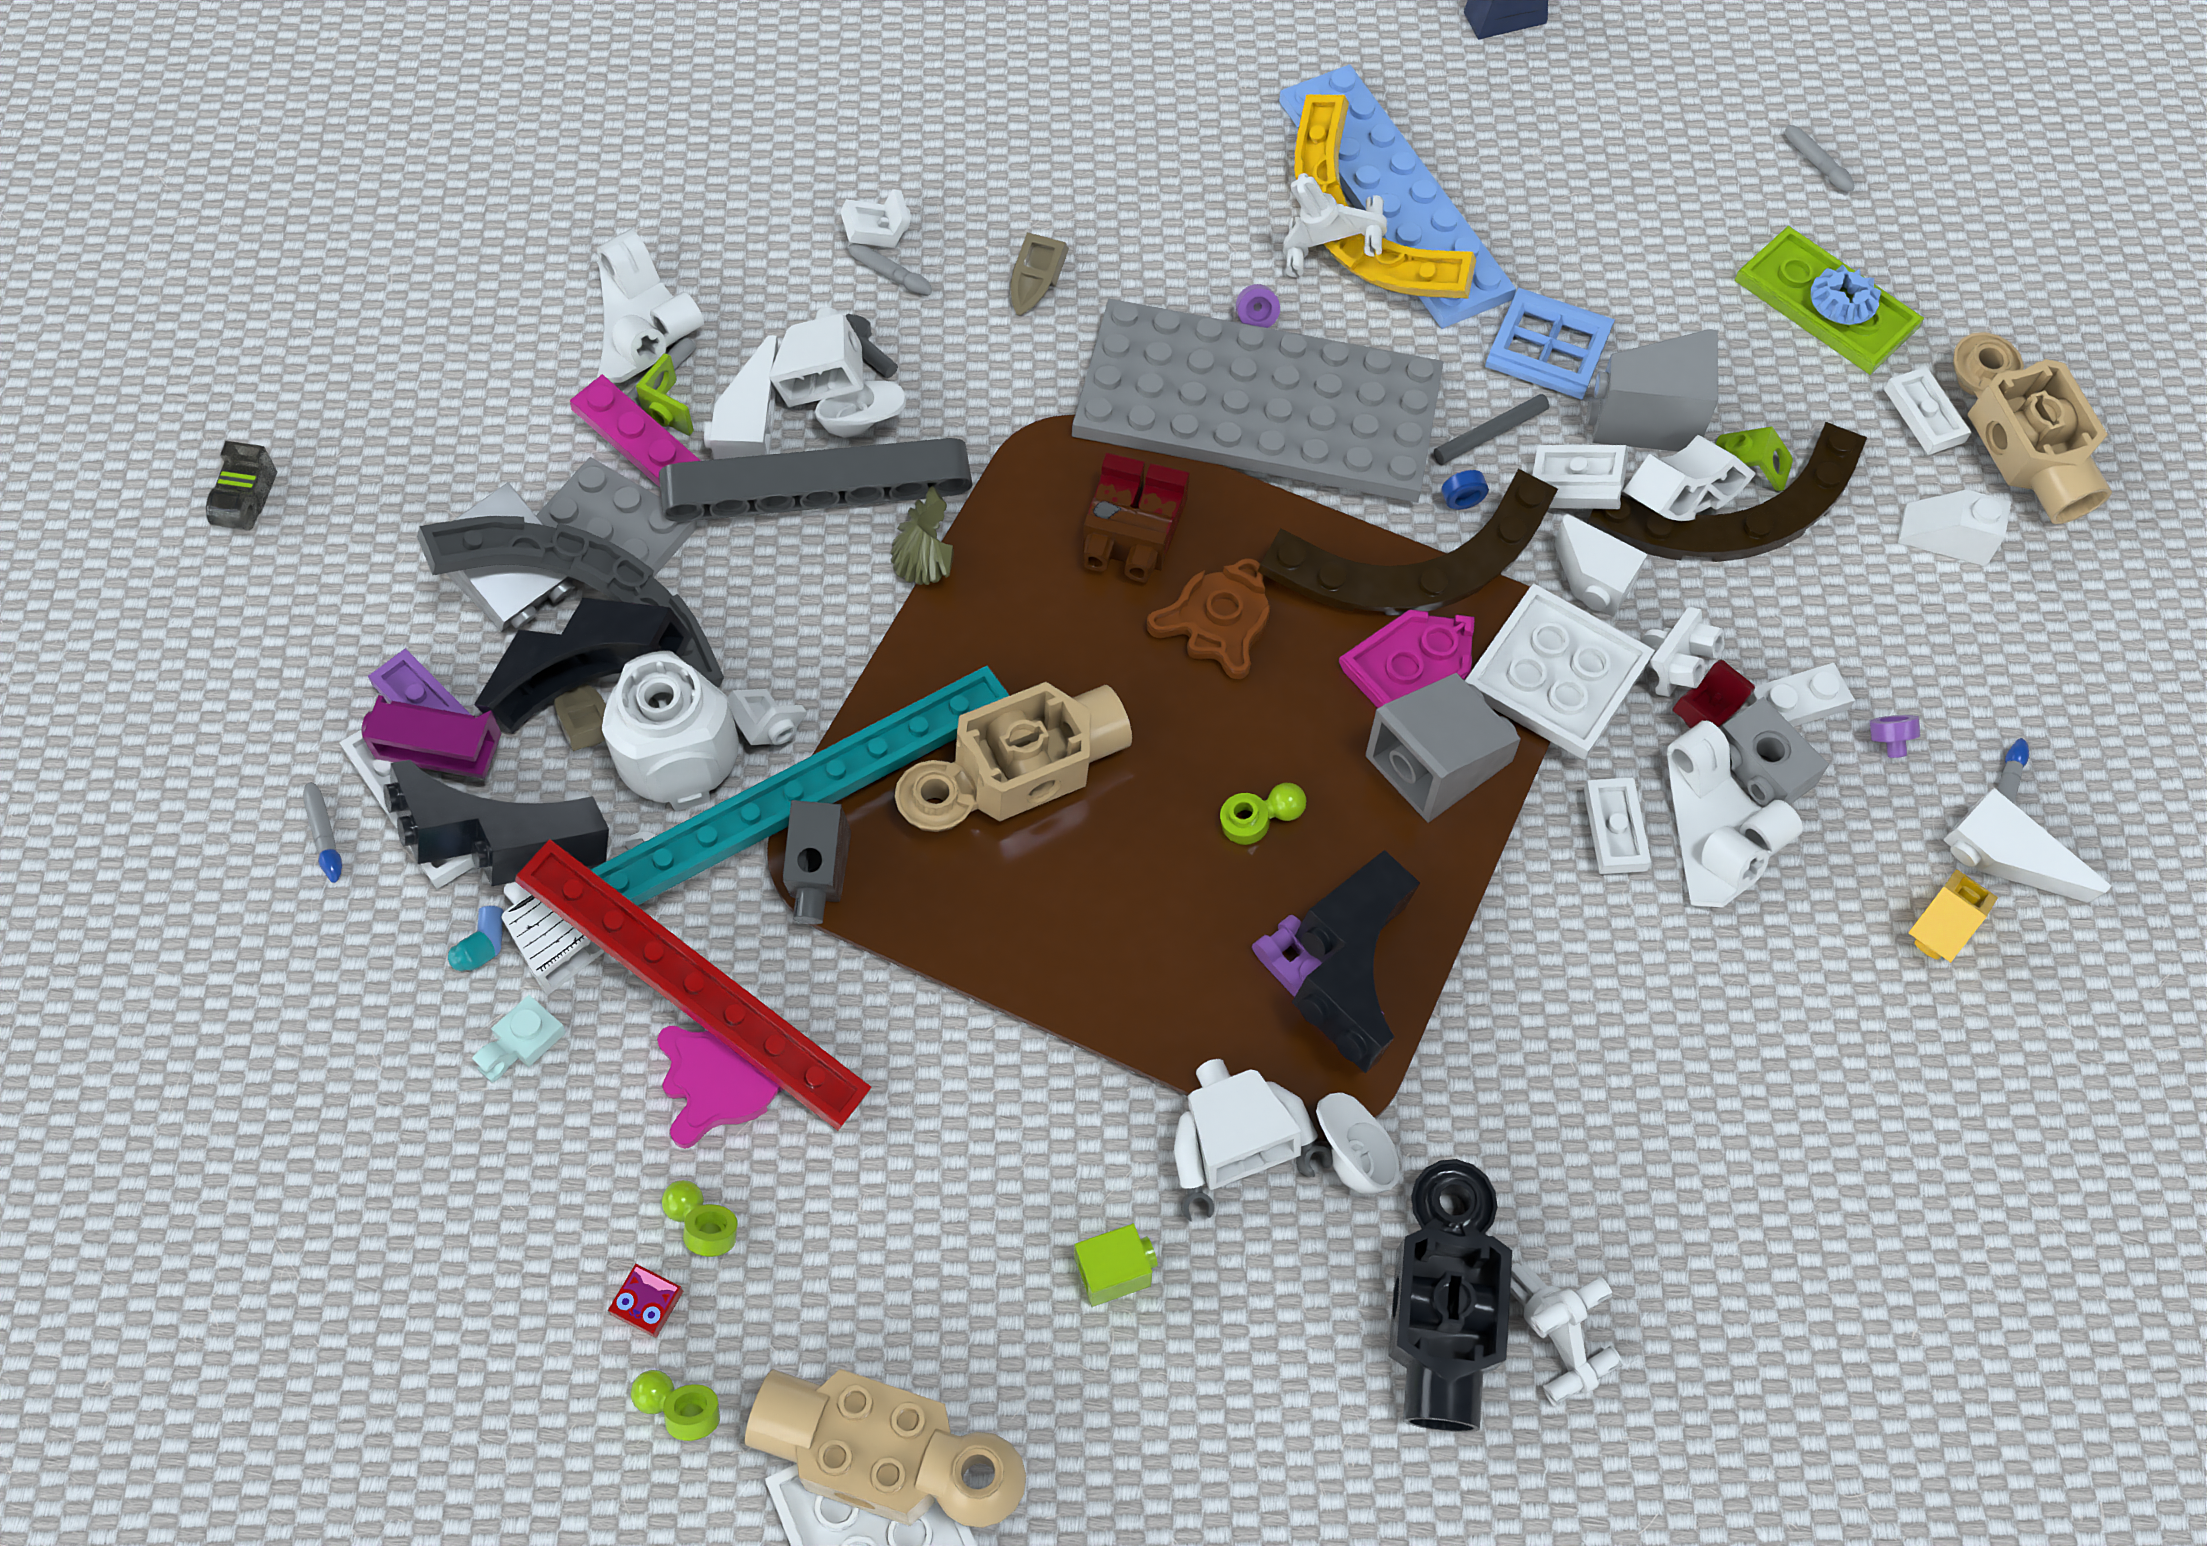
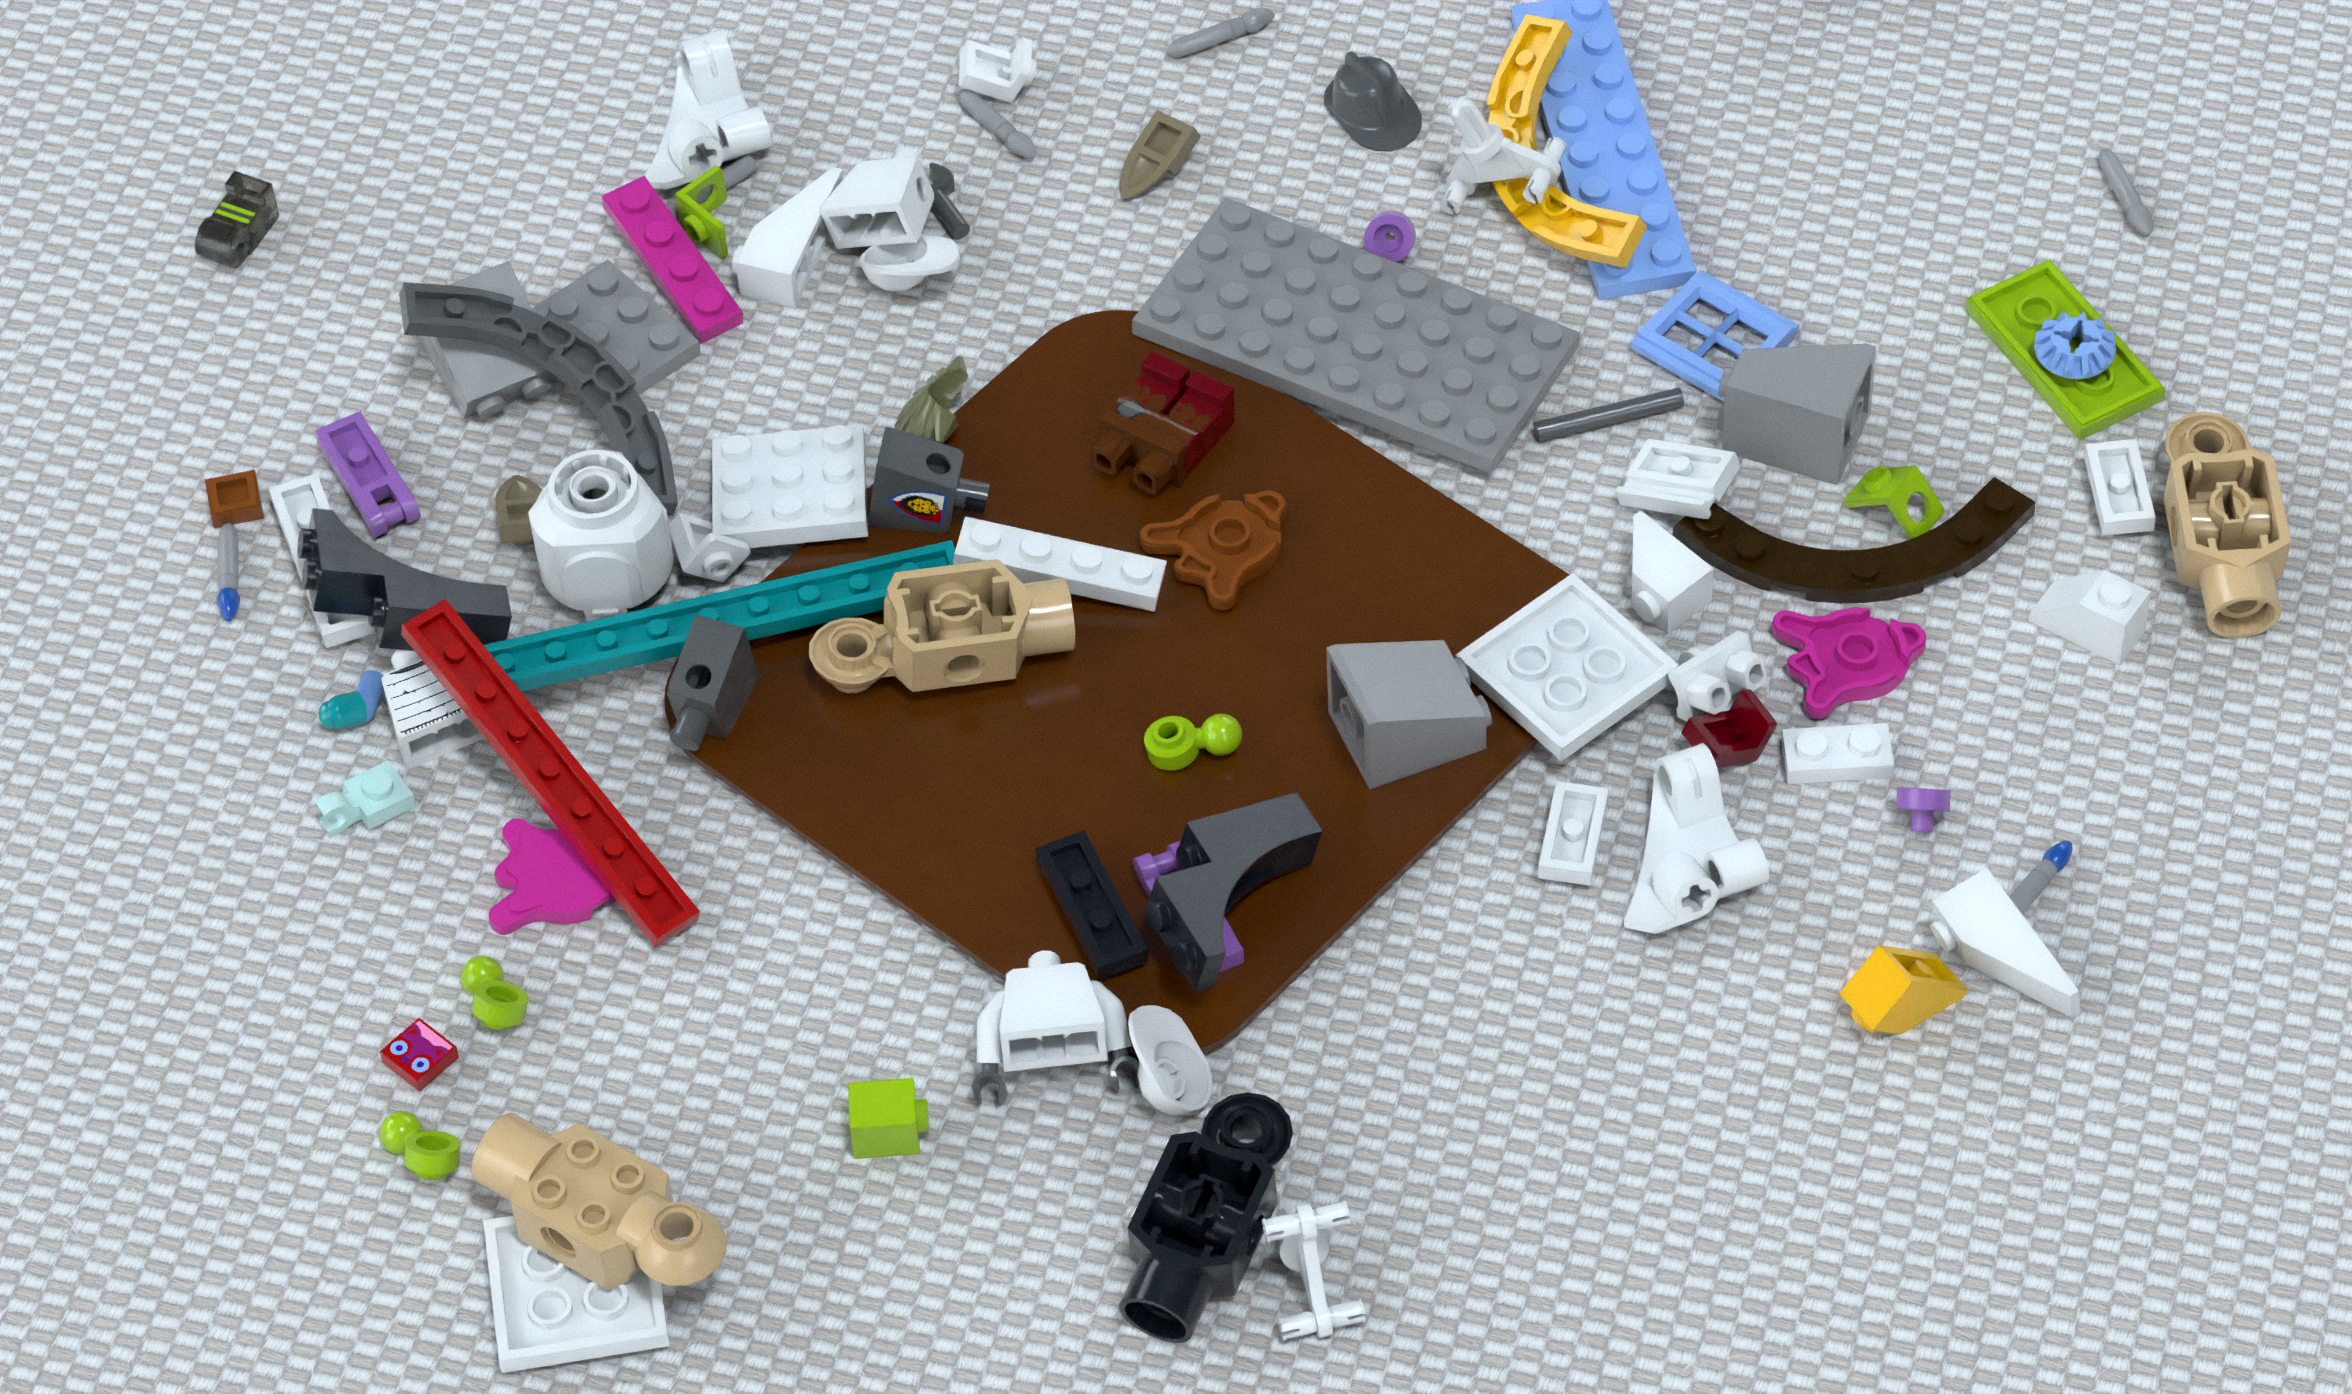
camera: 20 degrees right, 10 degrees down
magenta window [361,695,502,779] -> none
black arch [474,598,693,734] -> none
dark grey beam [659,438,973,522] -> none
dark brown plate [1258,468,1558,615] -> none
dark pink tile [1339,610,1474,708] -> none
blue tile [1441,470,1489,510] -> none
white brick [1623,435,1756,521] -> none
light grey brick [1720,697,1829,806] -> none
none -> dark orange tile [205,470,264,528]
none -> white plate [712,424,868,548]
none -> dark grey torso [868,427,990,534]
none -> white plate [953,516,1167,612]
none -> black plate [1035,830,1149,980]
none -> light grey piece [1166,8,1275,57]
none -> dark grey piece [1324,51,1422,152]
none -> dark pink tile [1772,607,1926,719]

